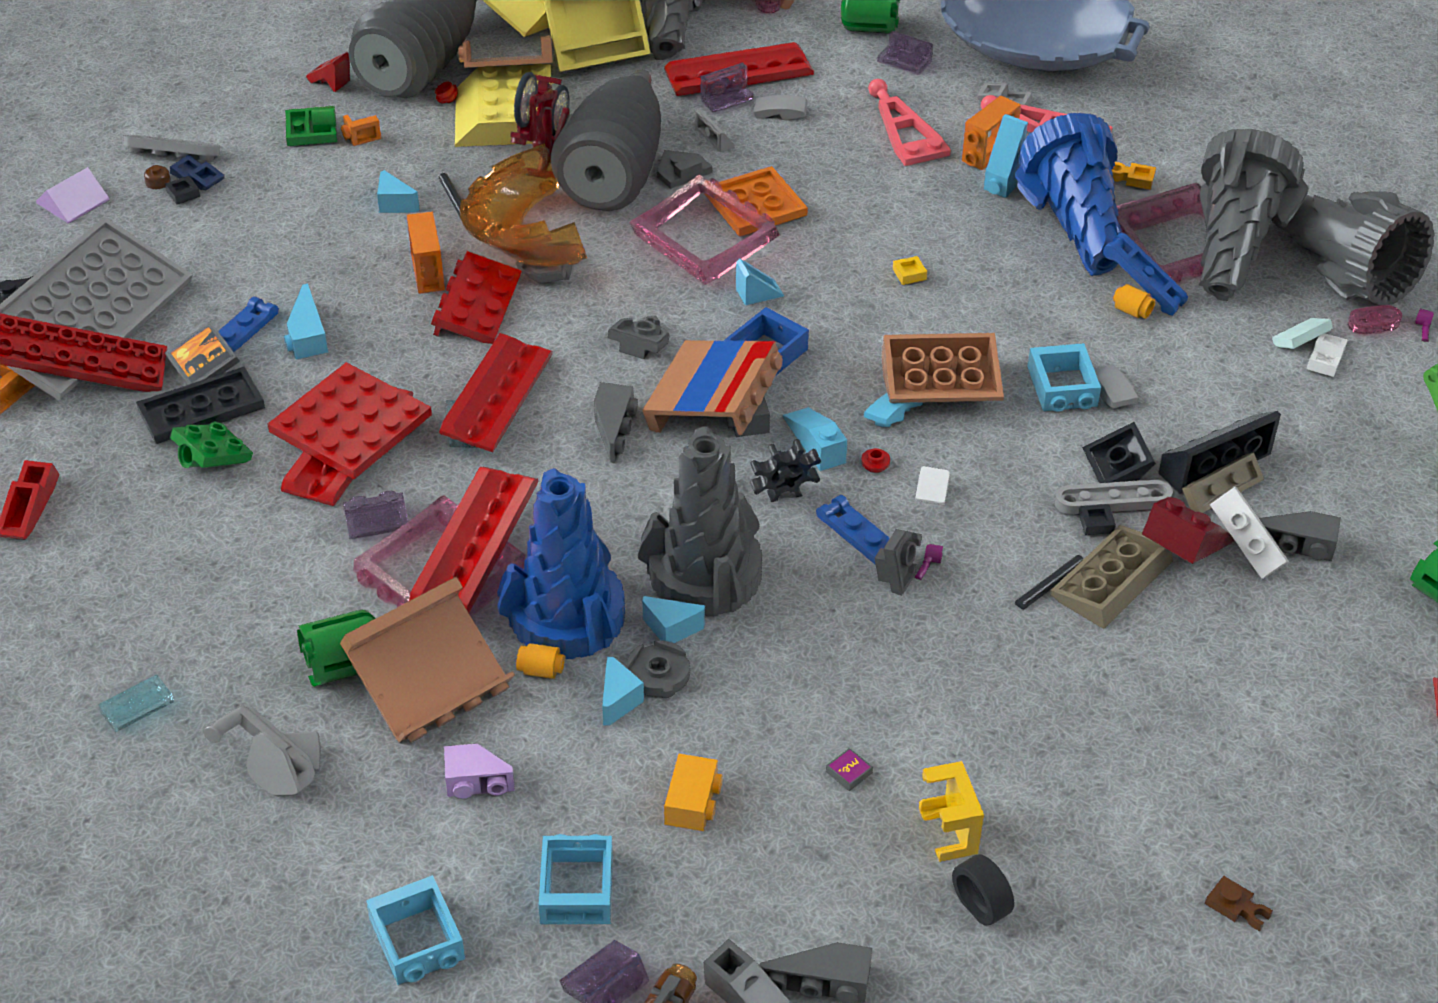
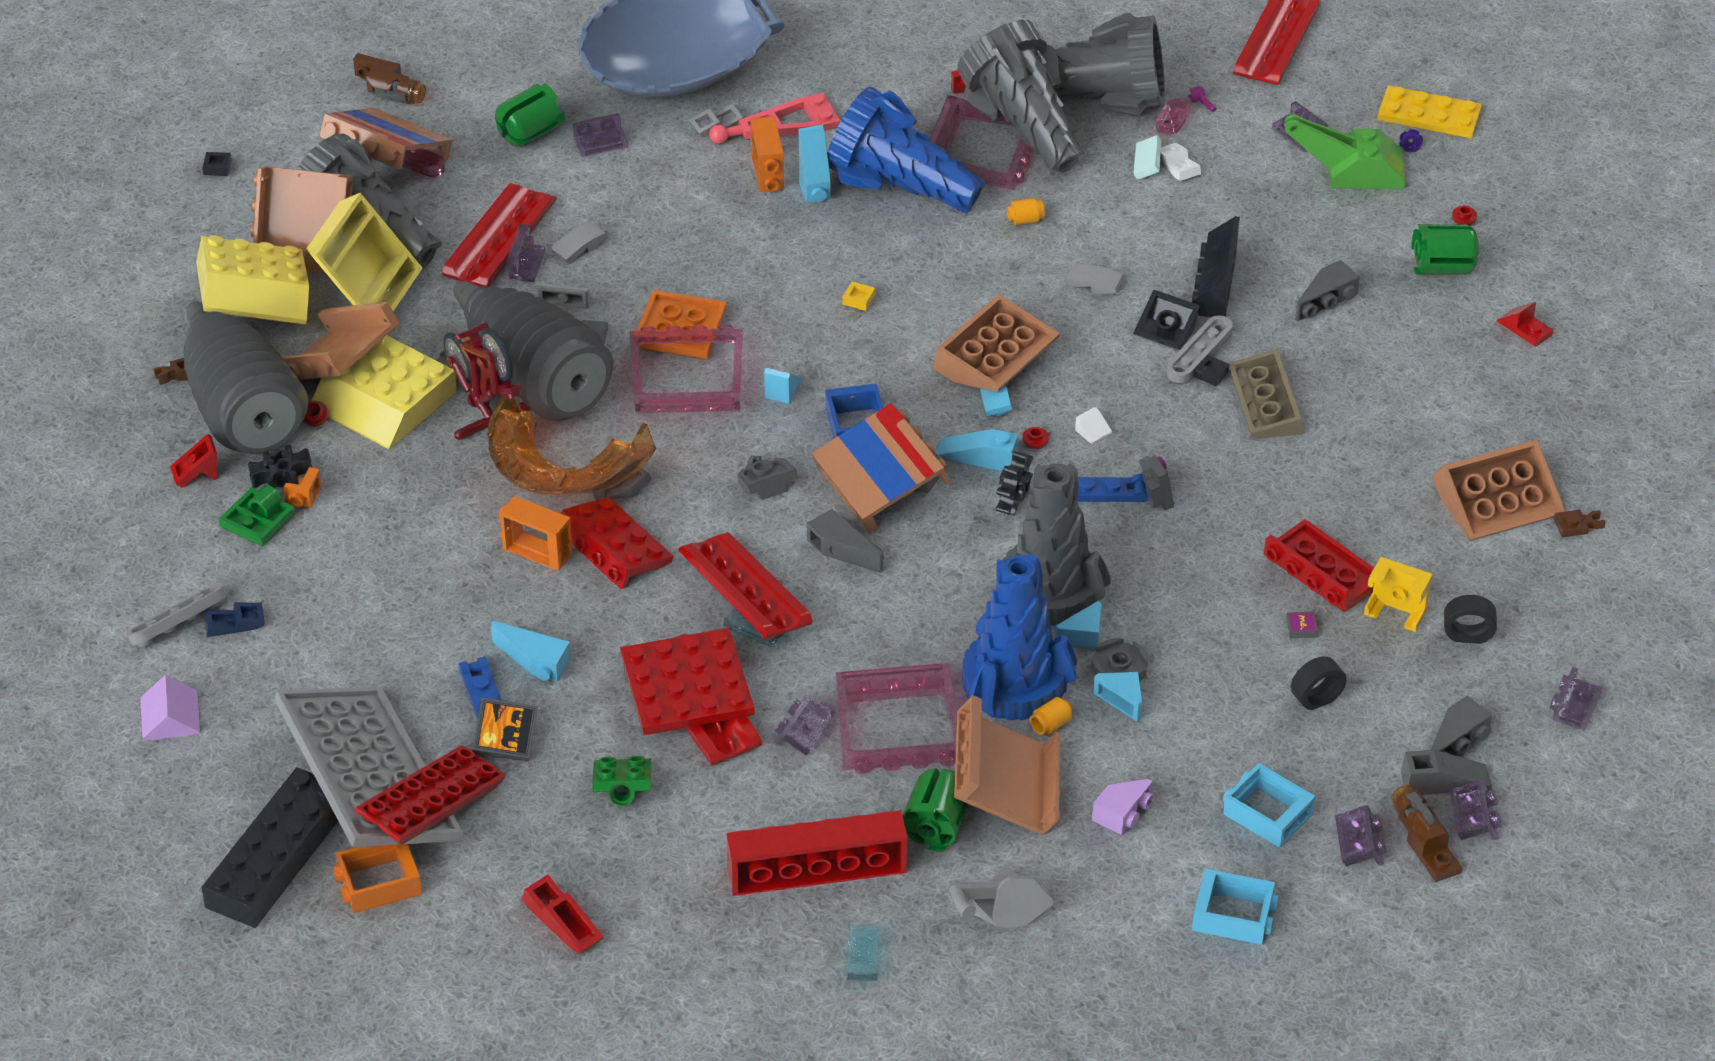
camera: 50 degrees left, 0 degrees up
black plate [136,367,265,444] -> none
reddish brown piece [144,165,171,190] -> none
black plate [165,176,200,205] -> none
medium azure slope [377,170,420,213] -> none
red plate [409,466,539,613] -> none
black bar [438,173,472,223] -> none
light orange brick [664,753,723,831] -> none
coral plate [868,78,951,166] -> none
black bar [1015,555,1083,610] -> none
medium azure window [1027,343,1101,412] -> none
blue plate [1103,233,1188,316] -> none
dark red slope [1142,497,1234,564] -> none
dark tan plate [1182,453,1264,513] -> none
white plate [1210,487,1289,579] -> none
none -> black gear [248,445,312,489]
none -> red brick [726,810,907,896]
none -> red bracket [1264,519,1374,612]
none -> black tyre [1290,656,1347,710]
none -> nougat slope [1432,440,1566,541]

